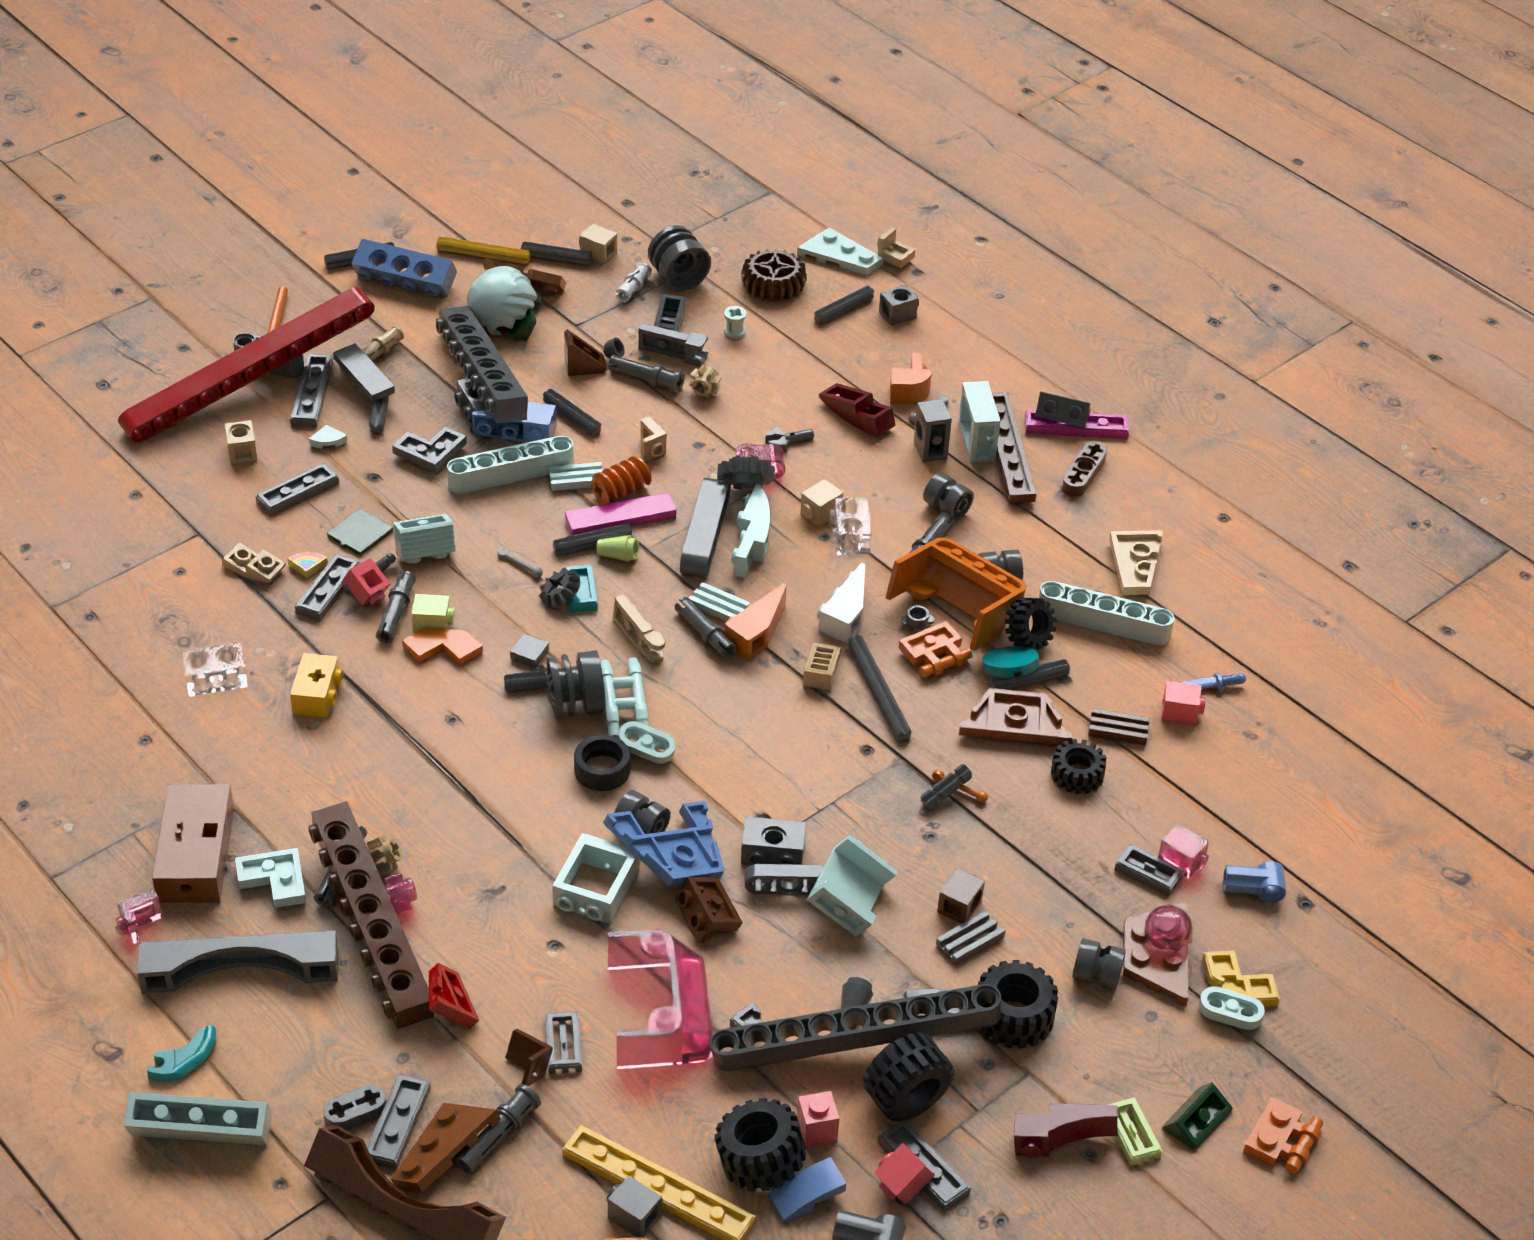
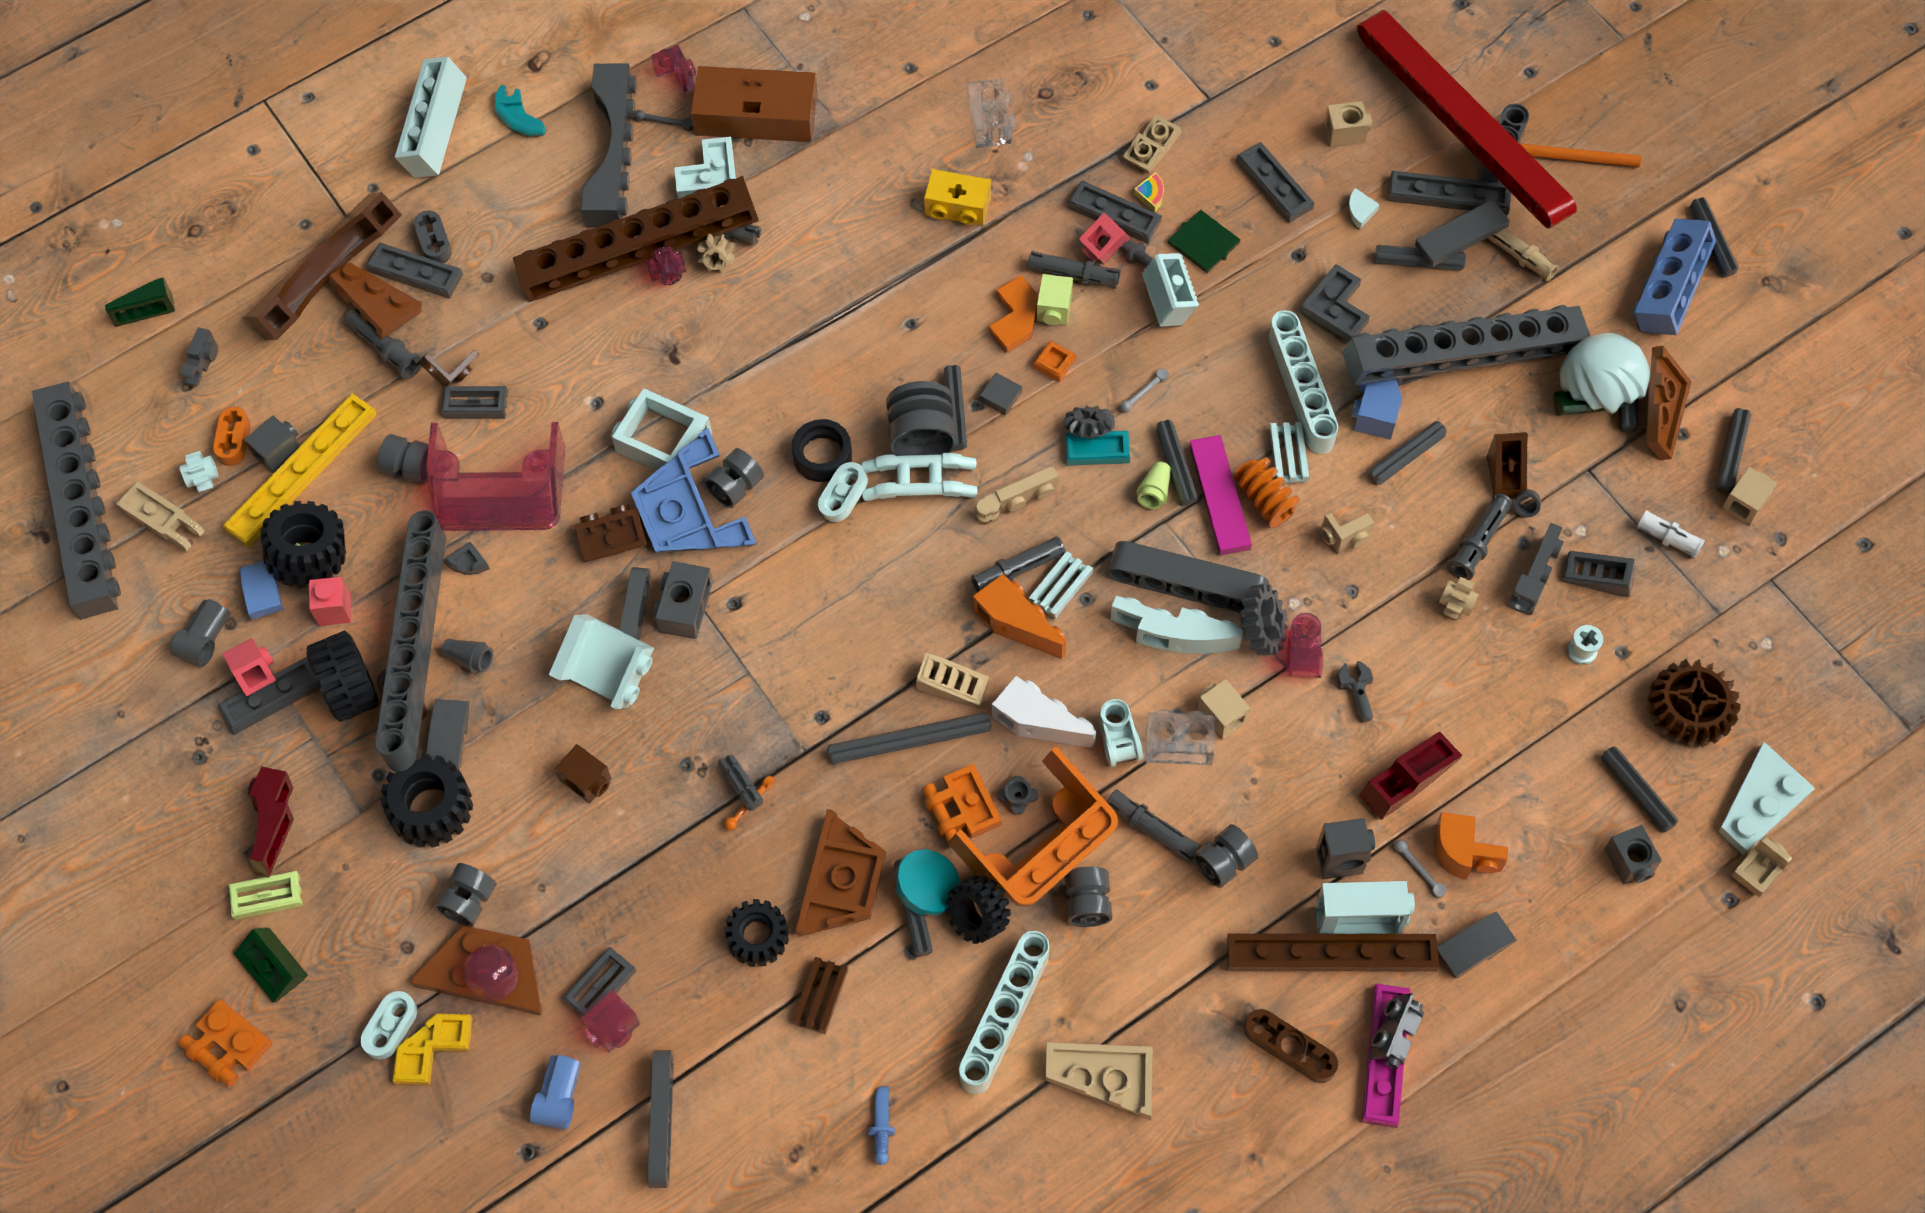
camera: 100 degrees right, 20 degrees up
red wing [428,963,479,1028] -> none
yellow axle [436,236,530,265] -> none
dark grey wheel [648,225,711,291] -> none
dark grey tile [936,910,1005,965] -> none
coral brick [1161,681,1206,726] -> none
none -> dark grey wheel [377,434,436,484]
none -> dark grey hinge [634,110,693,131]
none -> dark grey beam [648,1050,674,1188]
none -> orange tile [1033,340,1076,382]
none -> light aqua piece [1099,699,1143,767]
none -> dark grey slope [1437,911,1517,978]

